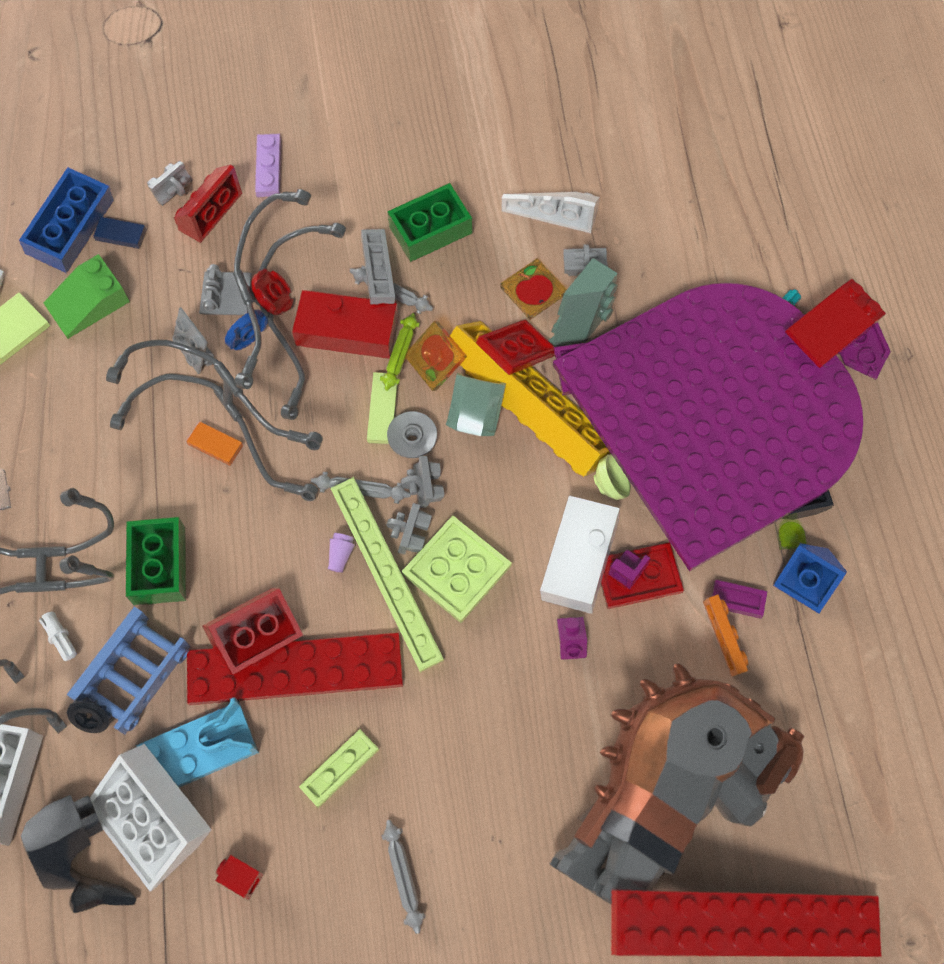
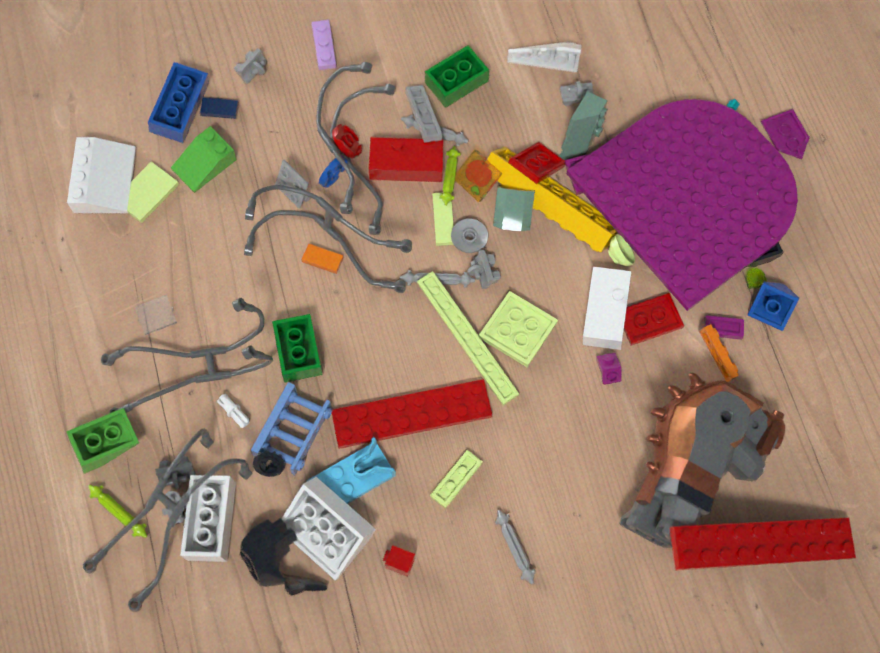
camera: 10 degrees left, 0 degrees up
red slope [174,164,242,243] -> none
light grey hinge [199,264,252,315] -> none
red slope [202,588,303,675] -> none
lavender cone [328,533,355,573] -> none
light grey hips [386,503,432,555] -> none
tile [500,258,567,320] -> none
magenta panel [609,550,650,589] -> none
red slope [785,279,887,368] -> none

